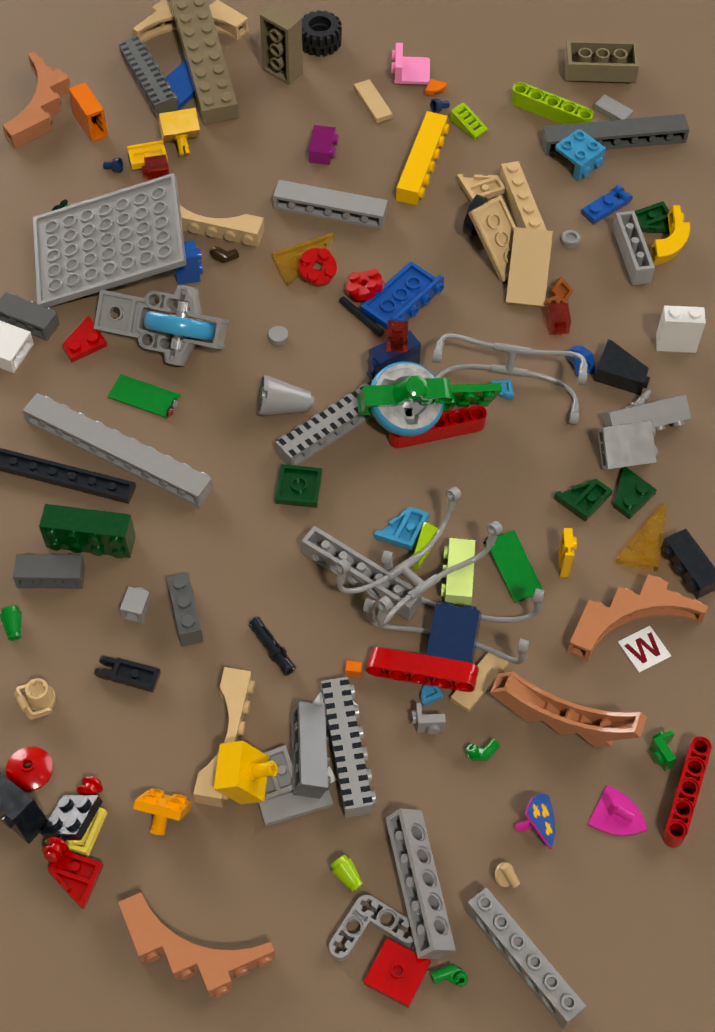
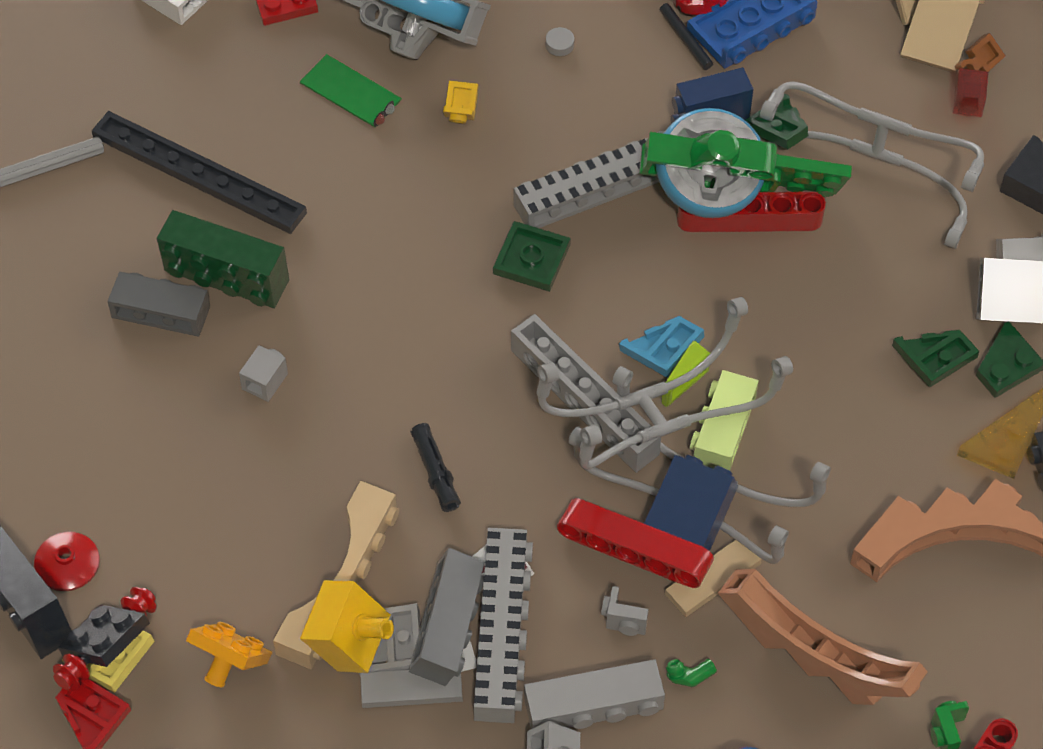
camera: 15 degrees right, 0 degrees up
green cone [0,606,22,641] -> none
tan piece [14,678,56,720] -> none
light grey brick [23,393,213,508] -> none
black hinge [94,656,161,693] -> none
dark grey brick [167,573,203,647] -> none
light grey cone [257,375,314,416] -> none
orange piece [345,660,362,678] -> none
clear red brick [386,320,408,352] -> none
dark azure tile [420,685,443,707] -> none
green piece [483,530,543,603] -> none
dark azure tile [491,379,514,400] -> none
yellow plate [558,528,577,577] -> none
blue bracket [566,346,595,376] -> none
white sticker [618,626,671,673] -> none
none -> yellow bracket [443,80,479,124]
none -> light grey brick [524,659,665,729]
none -> dark green wing [745,94,809,150]

